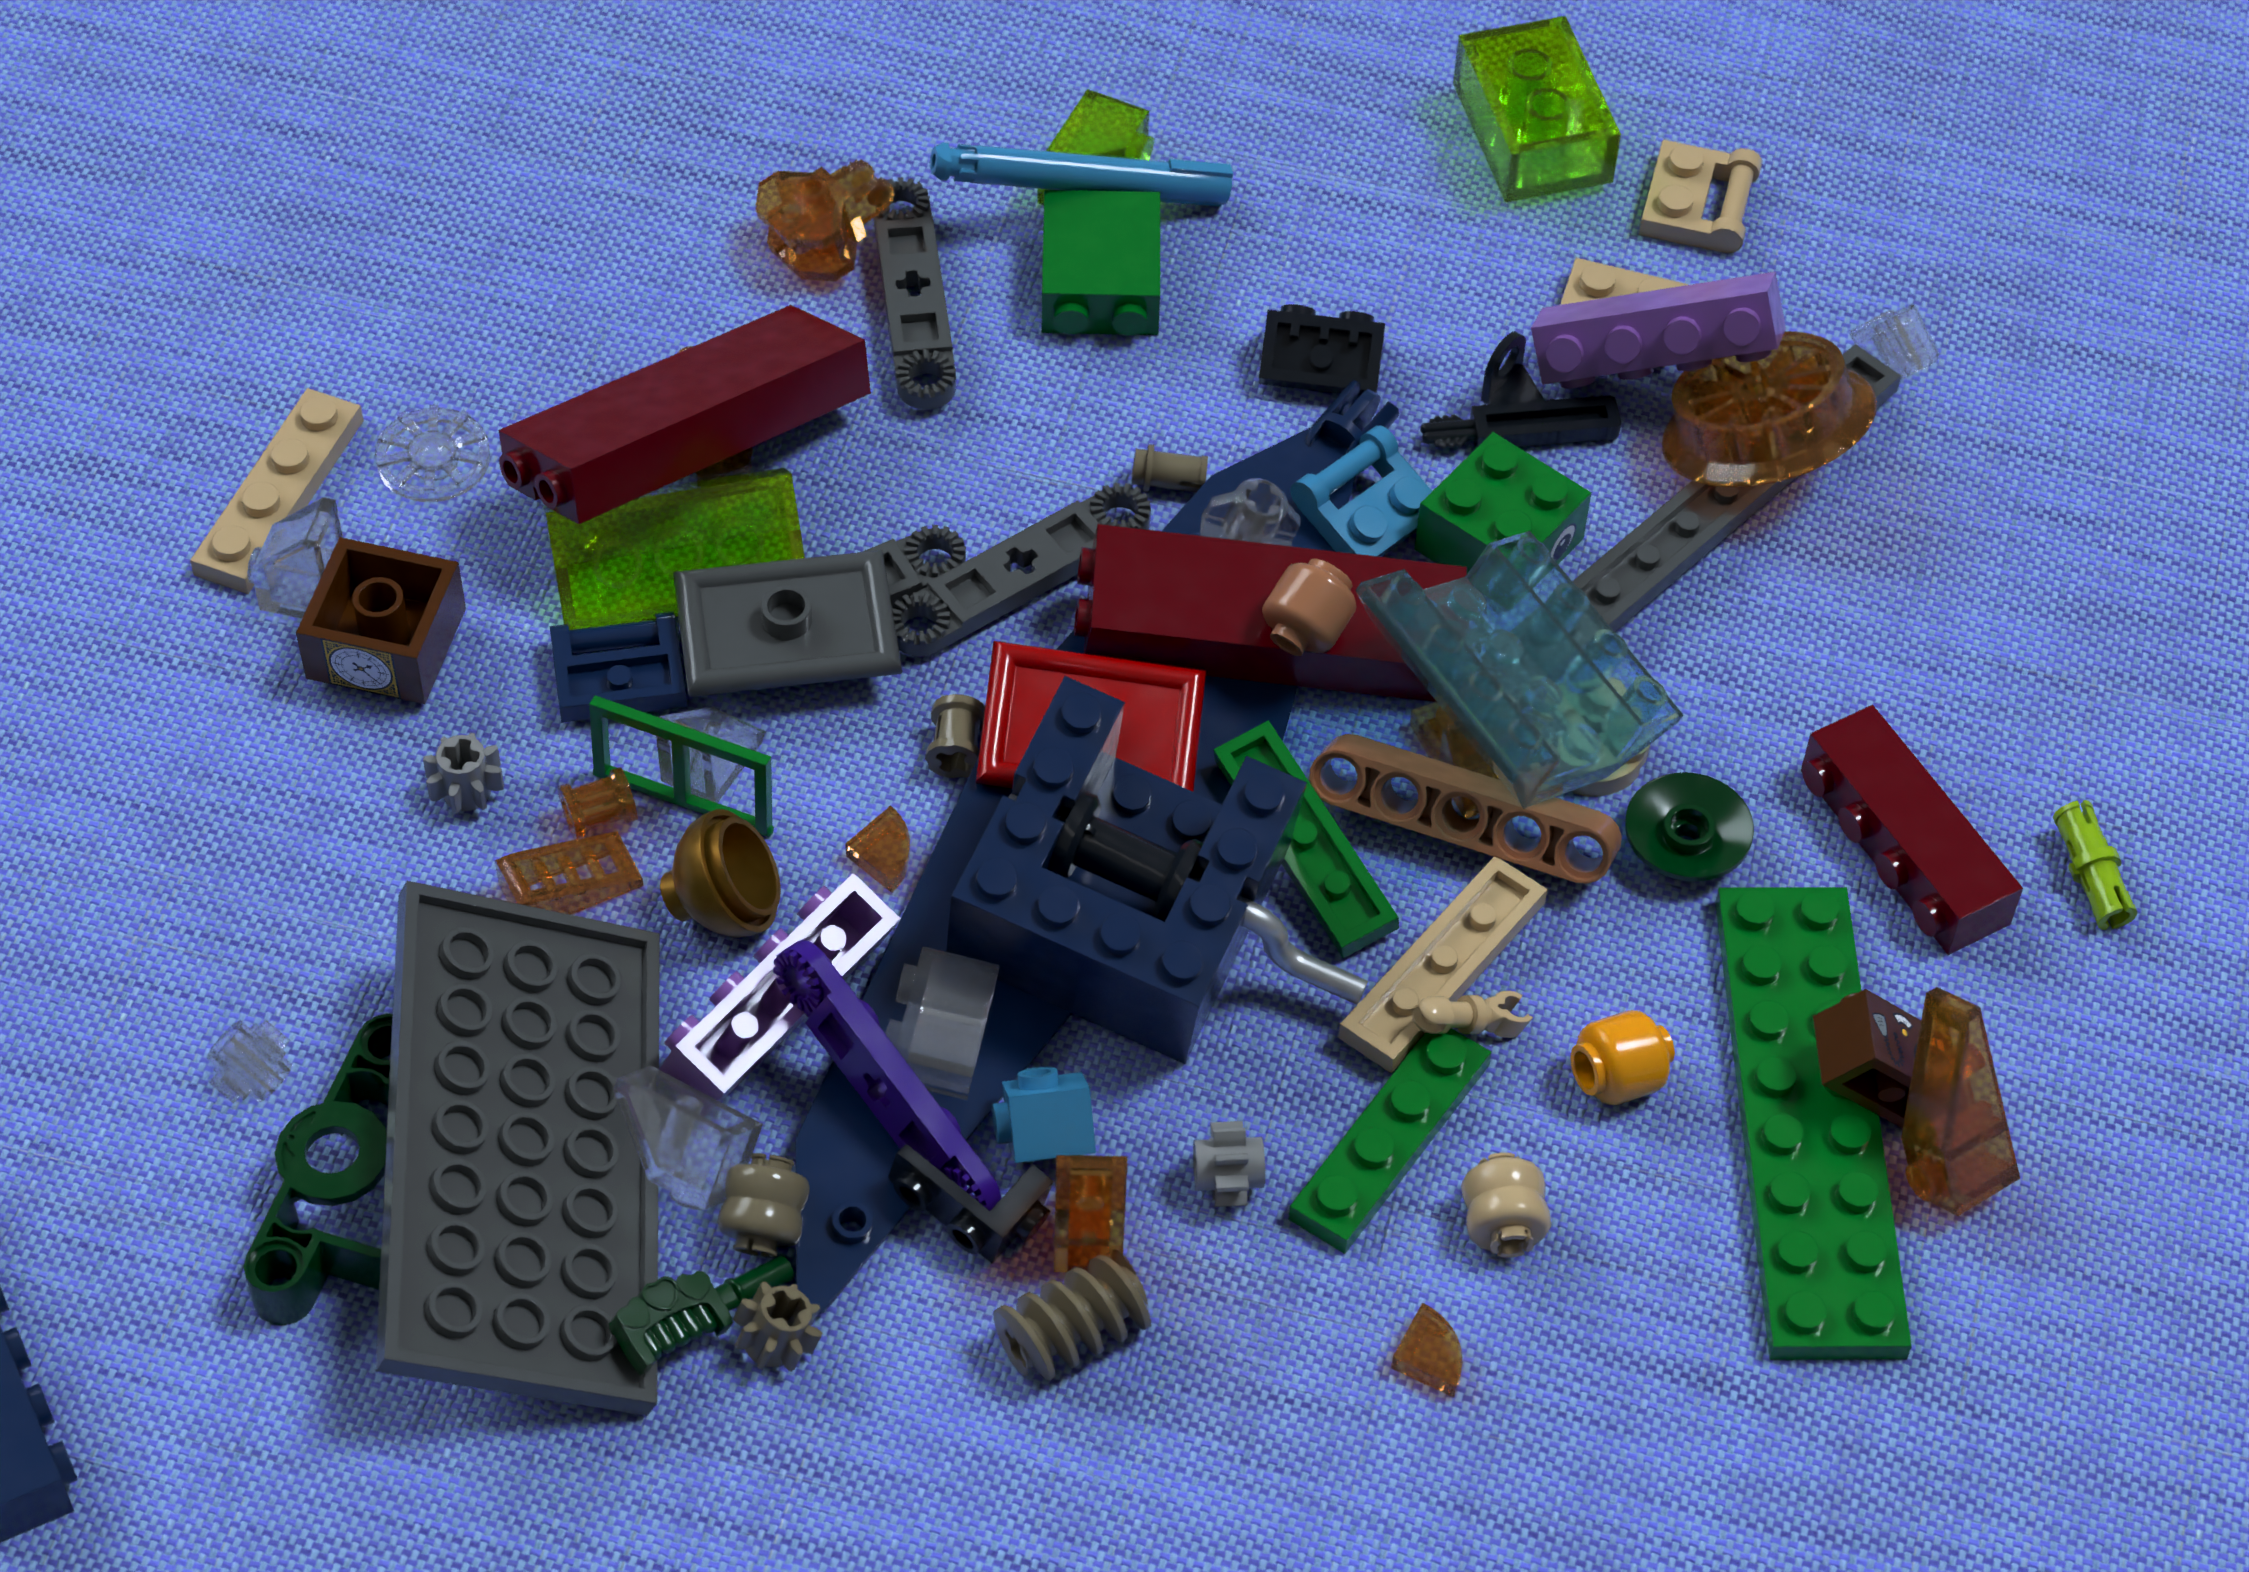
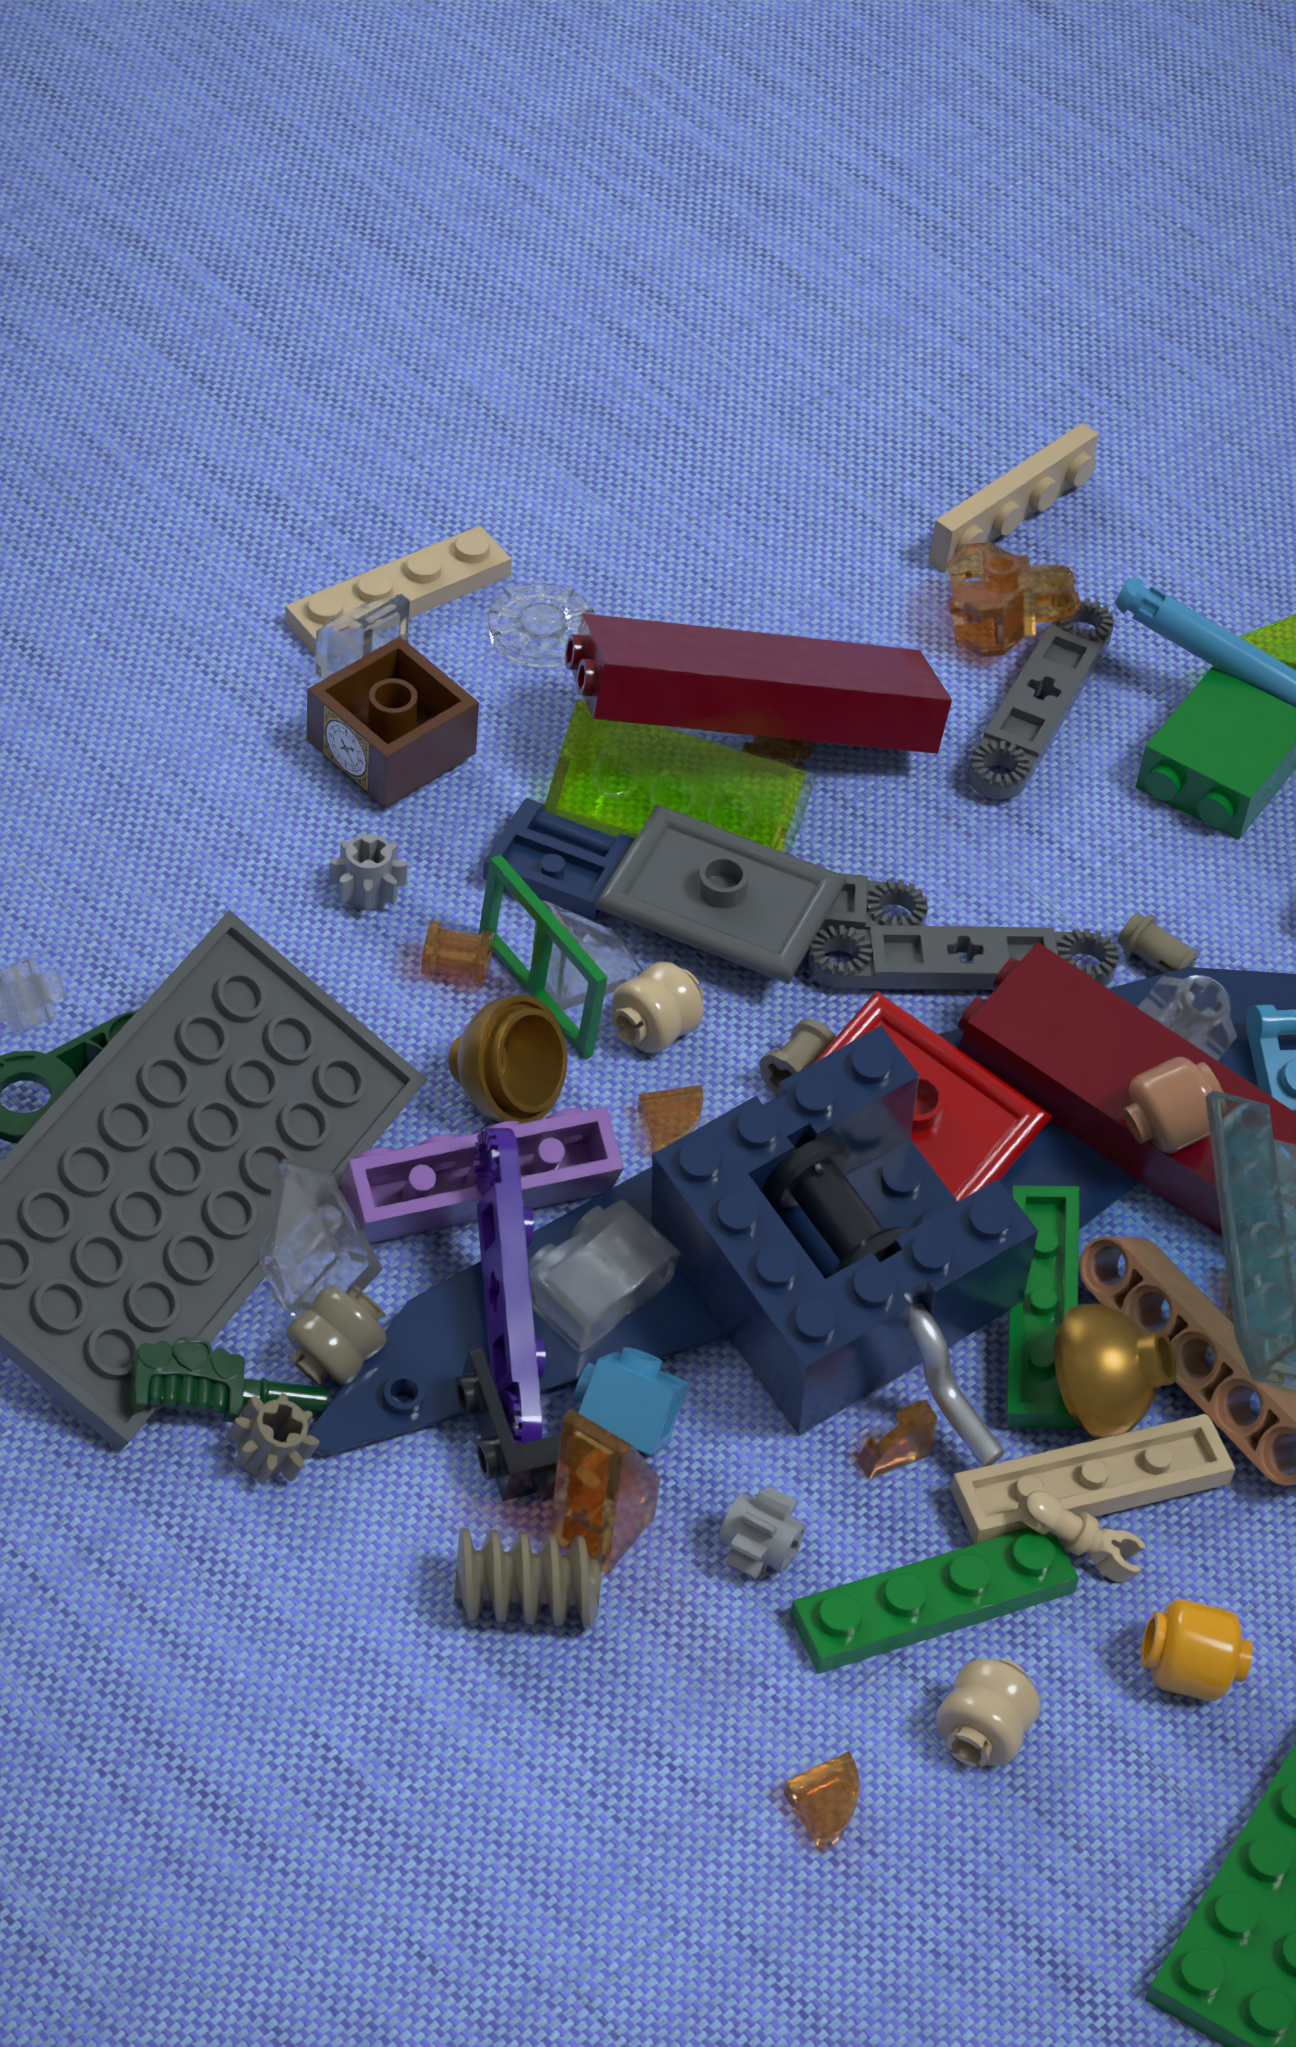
camera: 30 degrees right, 5 degrees down
clear orange slope [495,831,644,915] -> none
none -> tan piece [611,961,704,1054]
none -> clear orange tile [857,1399,938,1480]
none -> tan plate [928,423,1099,573]
none -> pearl gold piece [1054,1304,1176,1439]

